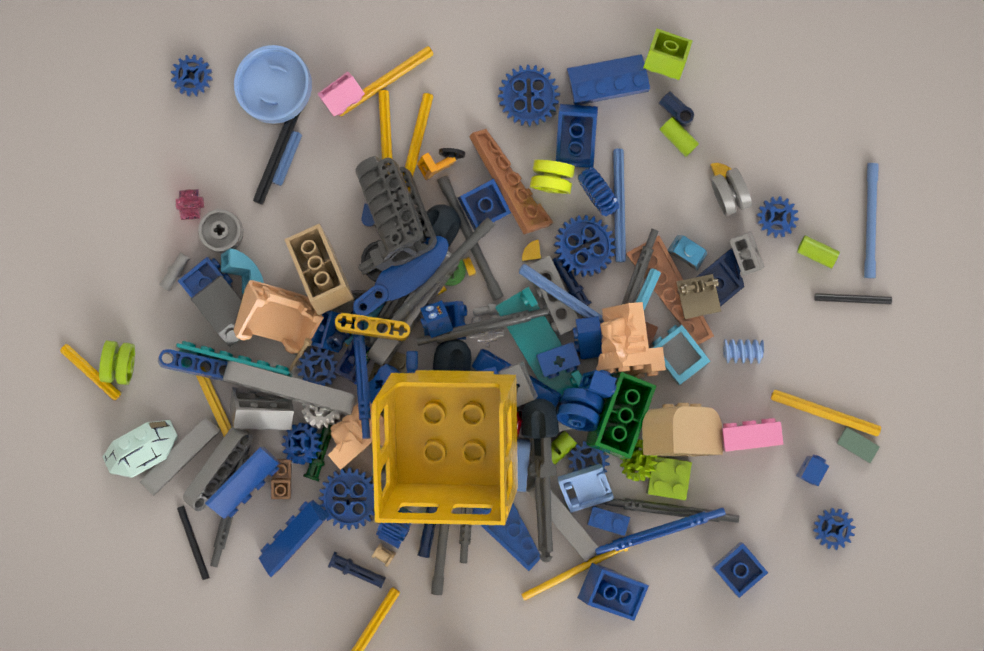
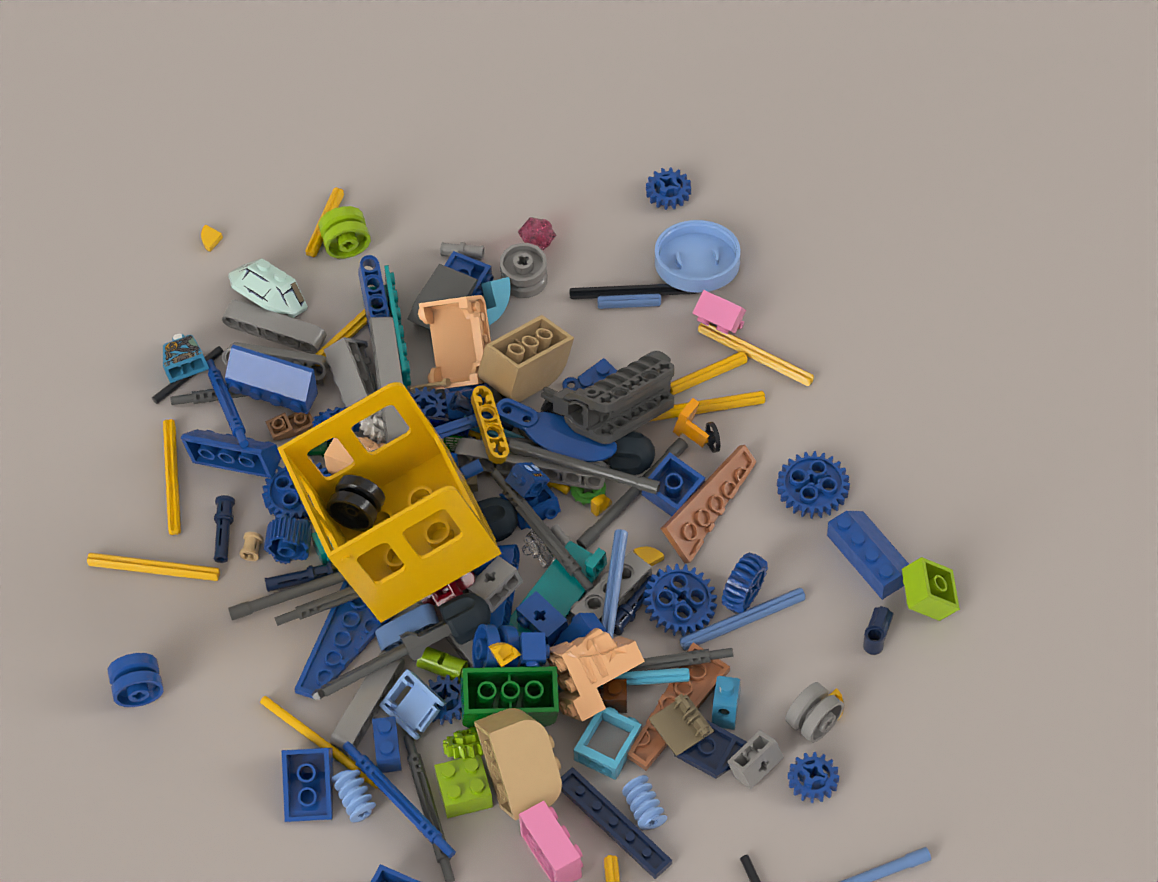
camera: 65 degrees right, 30 degrees down
neon yellow wheel [530,159,575,194] -> none
blue slope [556,104,598,168] -> none
lime pin [659,117,699,157] -> none
lime pin [797,235,840,269] -> none
none -> torso [163,334,209,383]
none -> yellow axle [163,419,181,535]
none -> yellow tile [201,224,223,252]
none -> blue axle [207,359,249,448]
none -> black wheel [327,475,385,531]
none -> light blue piece [331,770,376,823]
none -> yellow tile [488,642,521,667]
none -> dark blue plate [561,767,672,879]
none -> blue hinge [562,358,617,391]

